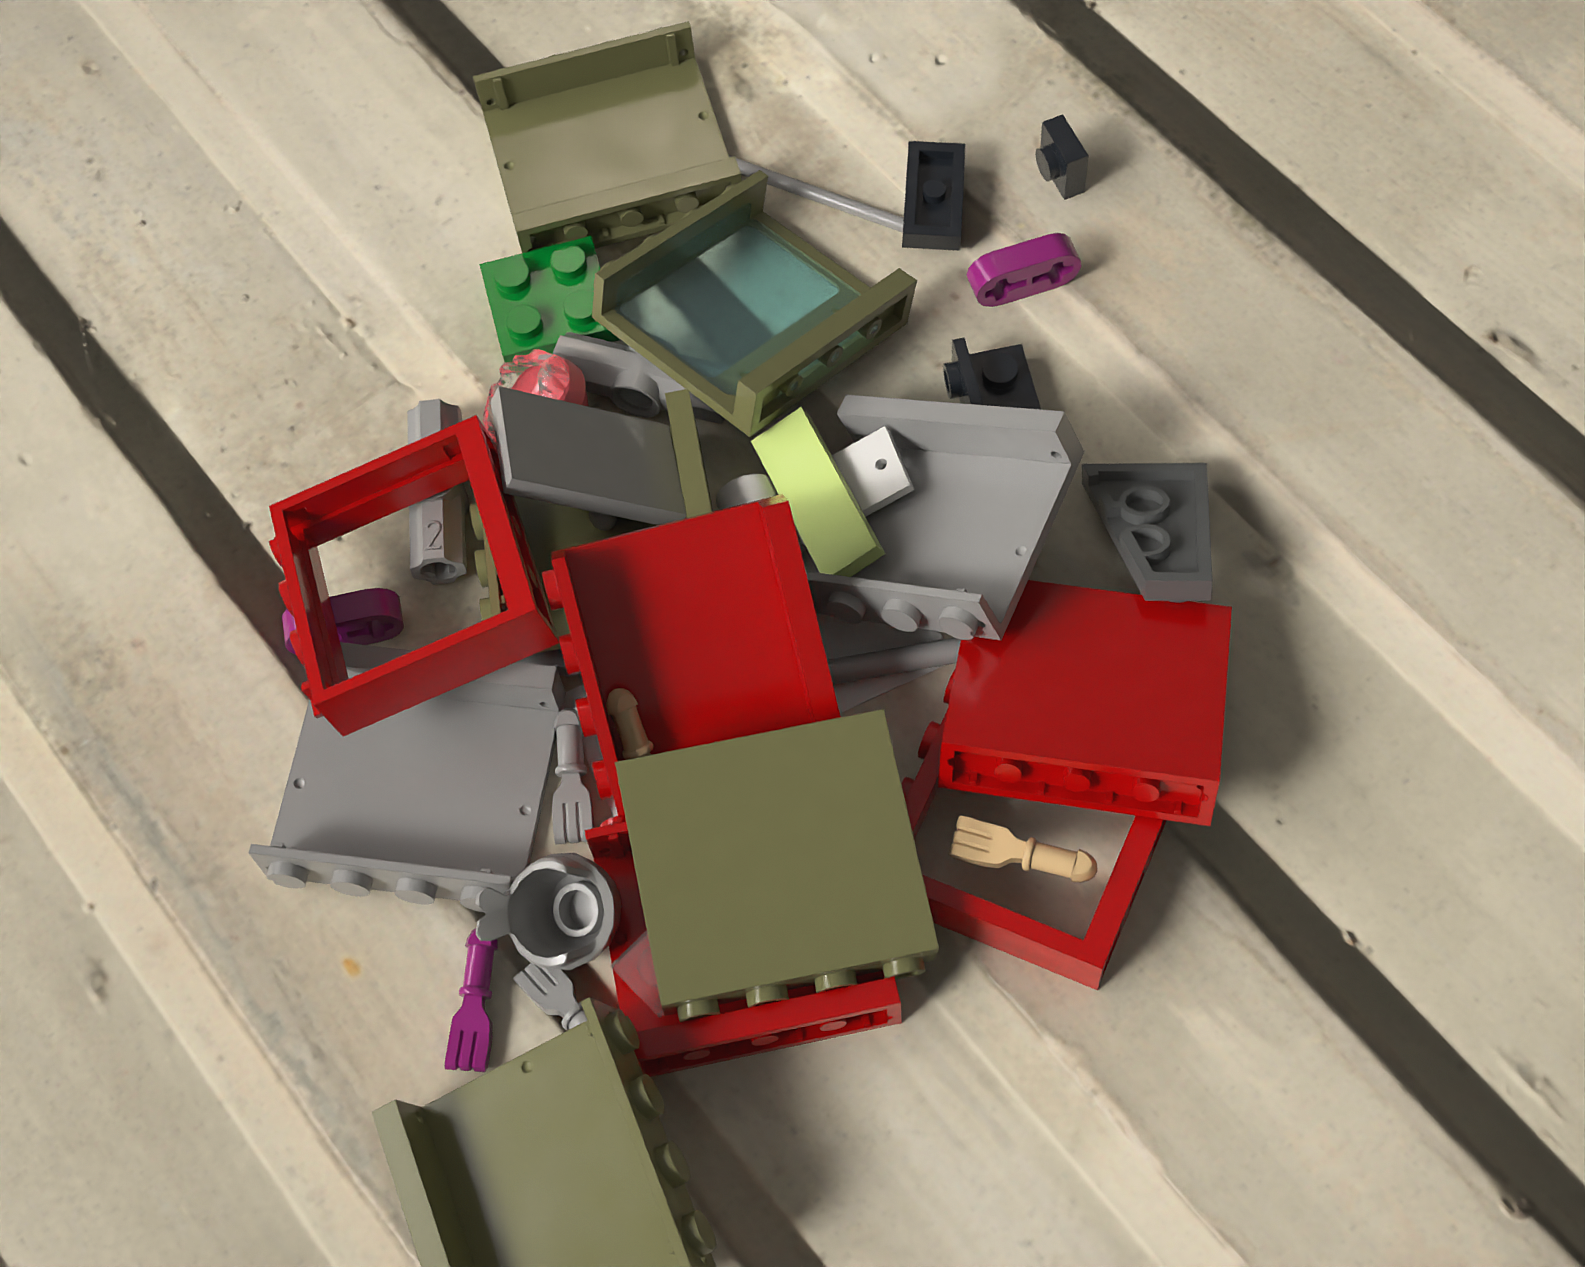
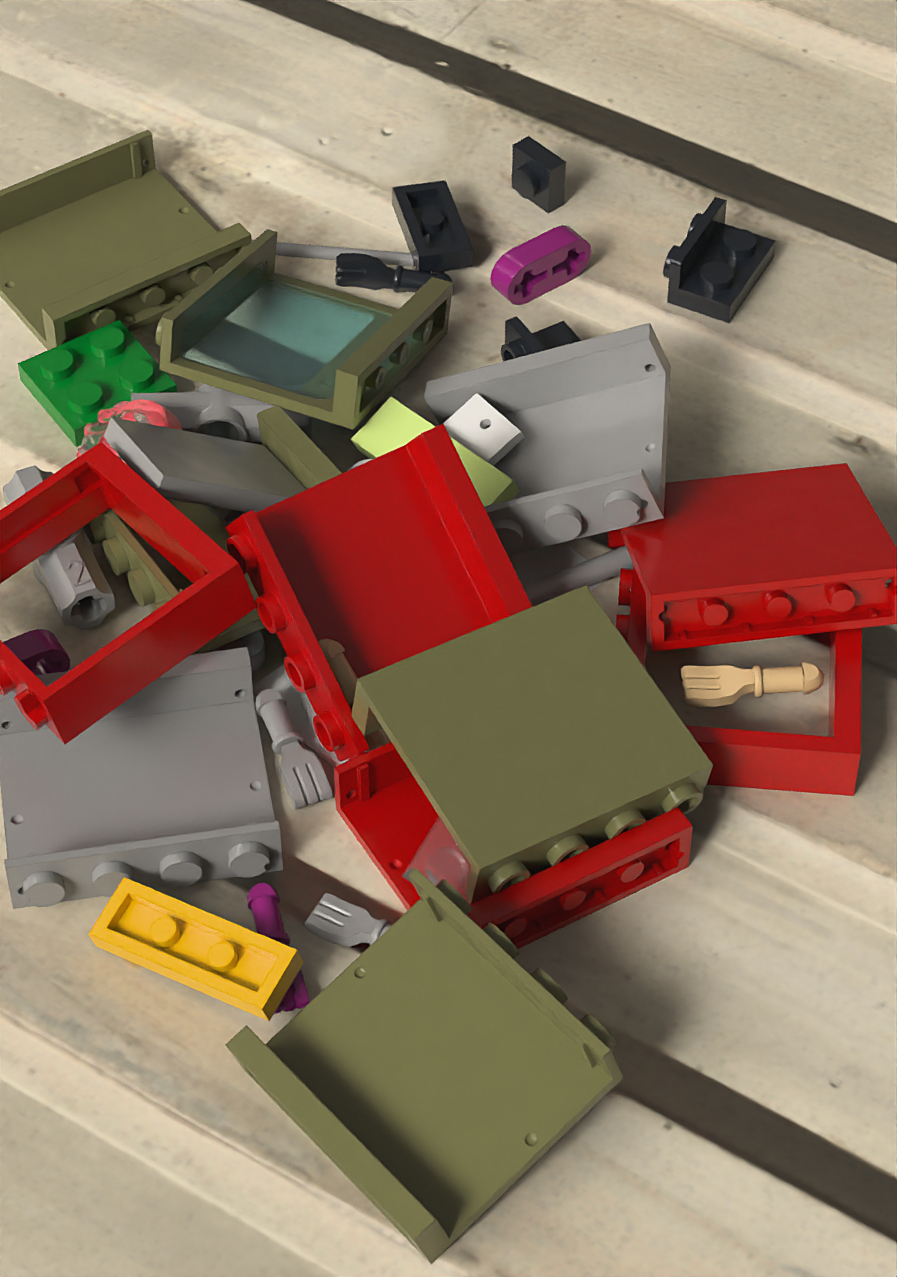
camera: 25 degrees left, 15 degrees down
light grey hat [475,853,622,970] -> none
dark grey wing [1082,463,1212,603] -> none
none -> yellow plate [88,877,304,1021]
none -> black piece [335,253,454,293]
none -> black bracket [663,197,776,323]

